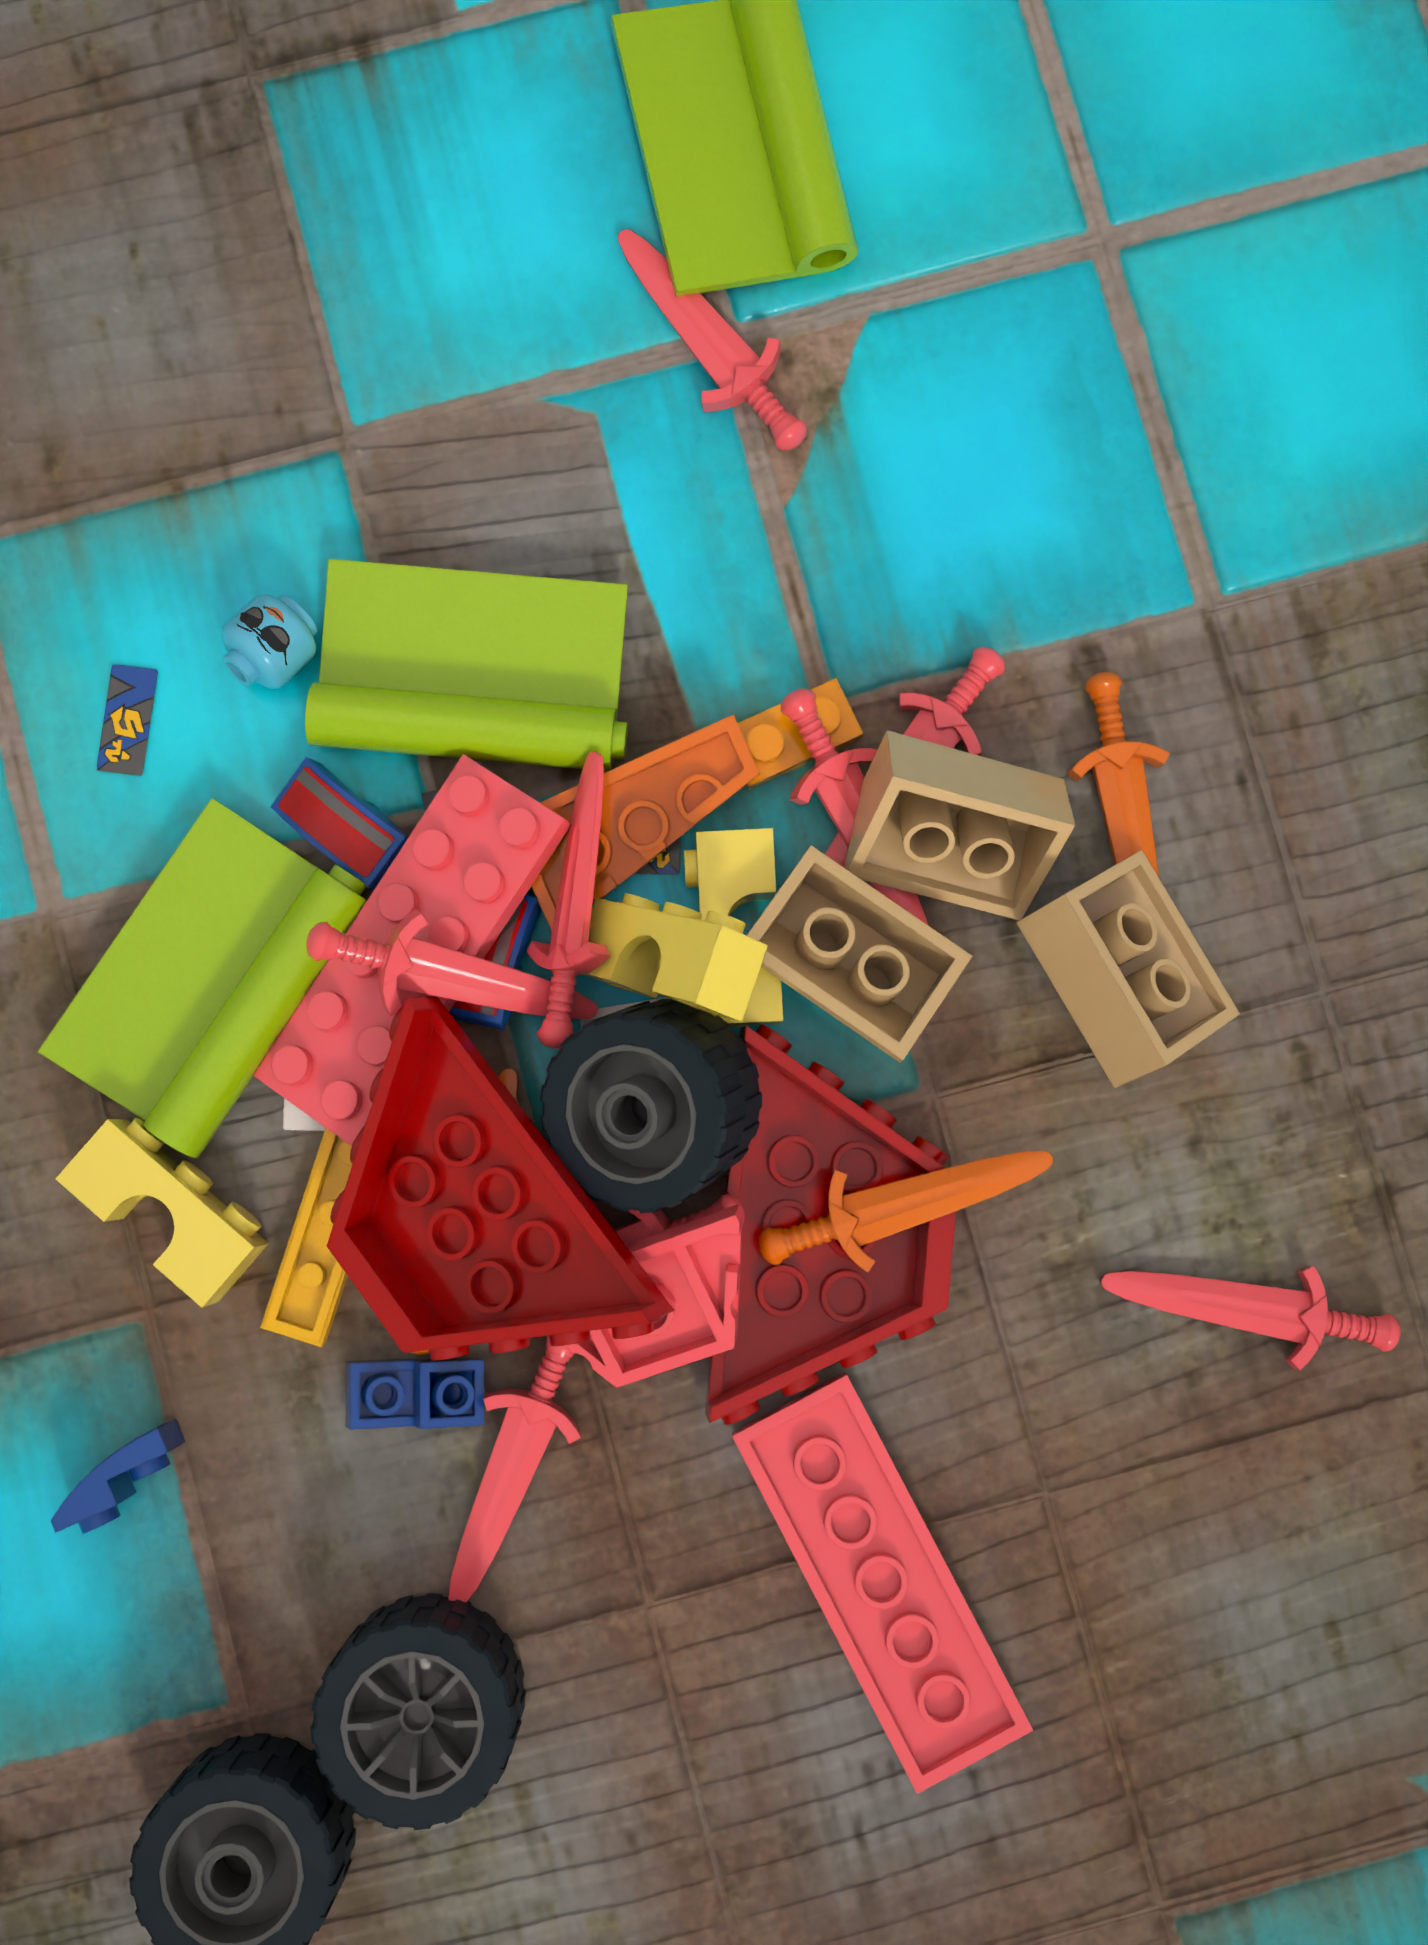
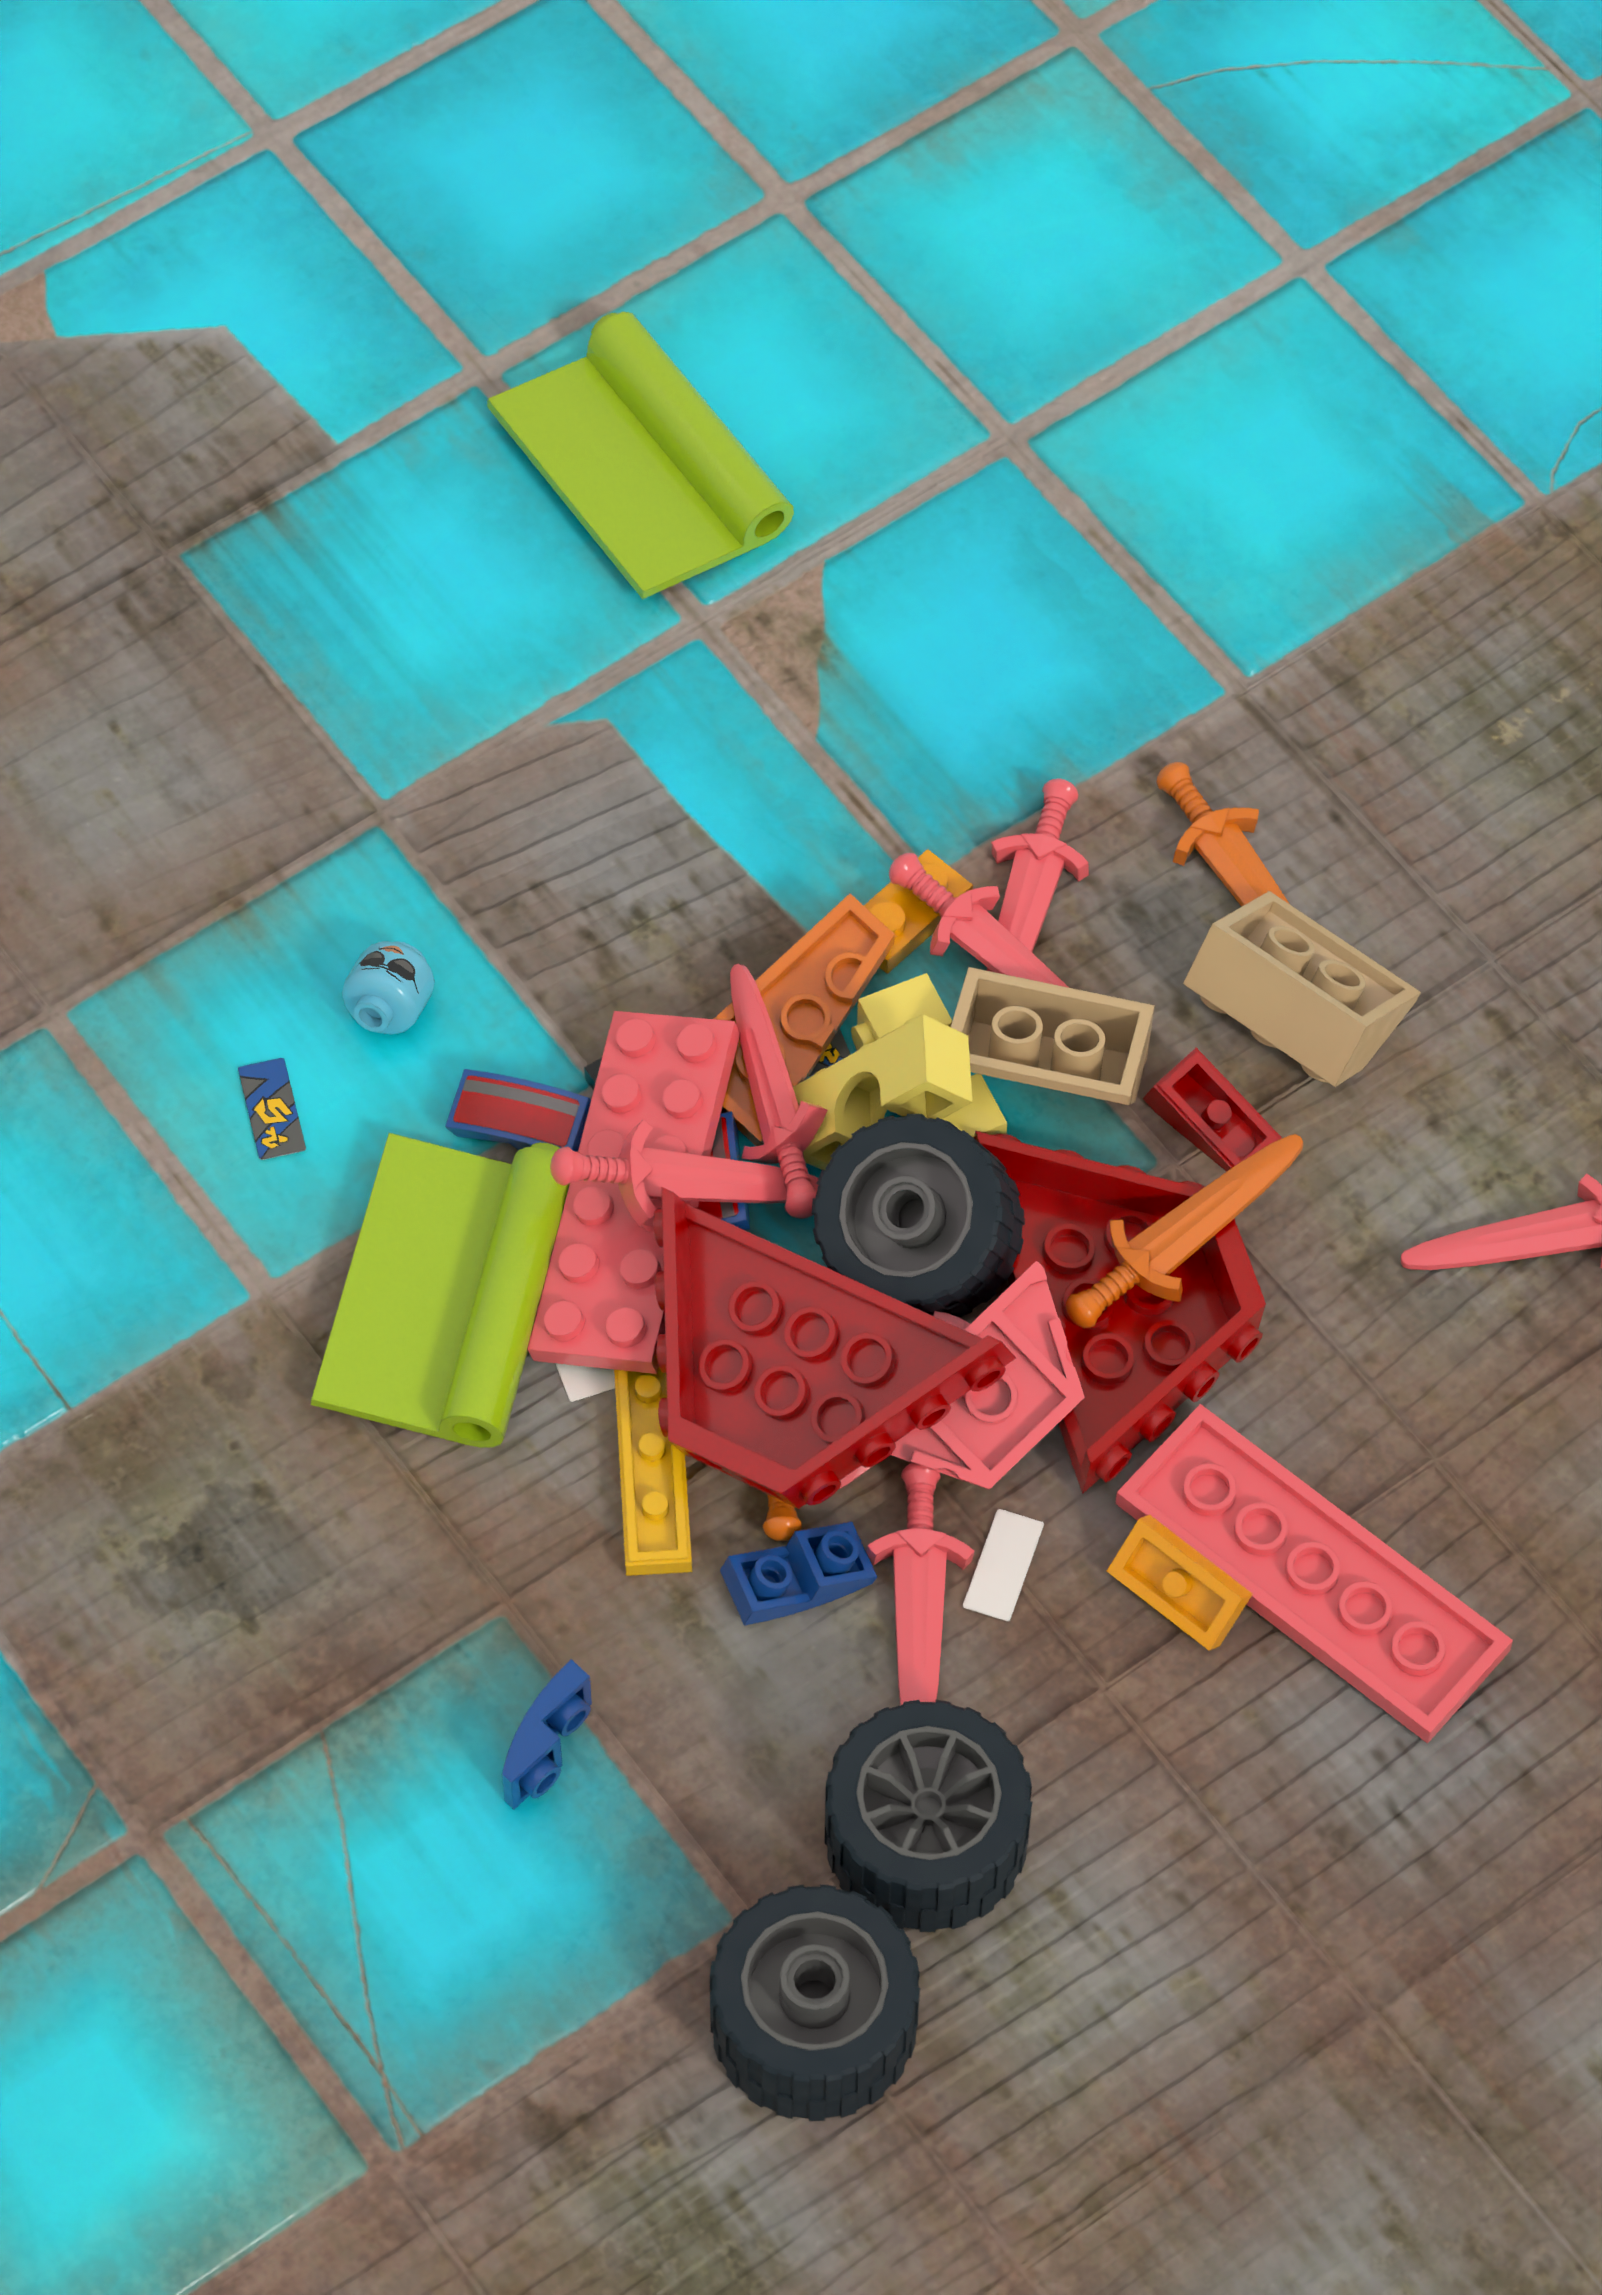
camera: 20 degrees left, 25 degrees down
light yellow arch [55,1118,269,1308] -> none
lime door [305,559,629,771] -> none
coral sword [618,229,807,451] -> none
tan slope [844,730,1076,920] -> none
none -> white sticker [963,1509,1044,1621]
none -> light orange plate [1107,1514,1253,1651]
none -> red slope [1143,1047,1282,1172]

